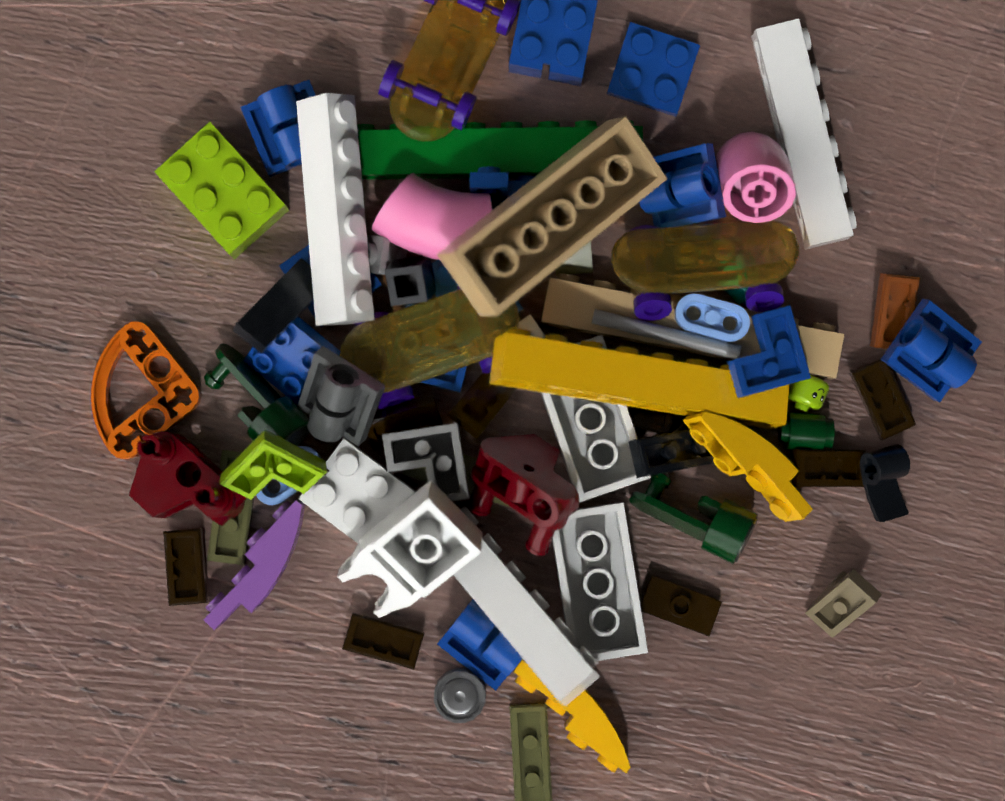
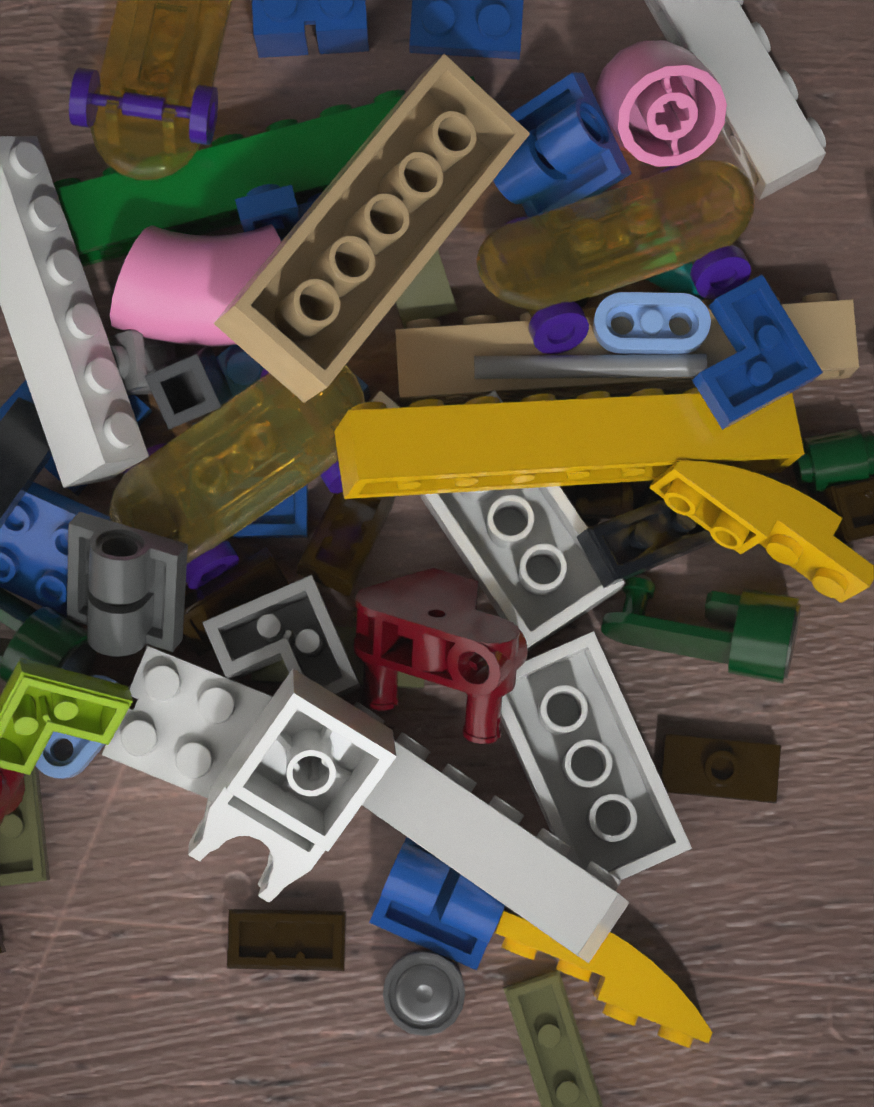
camera: 10 degrees left, 5 degrees down
medium lavender slope [203,500,305,630] -> none
lime piece [788,375,829,413] -> none

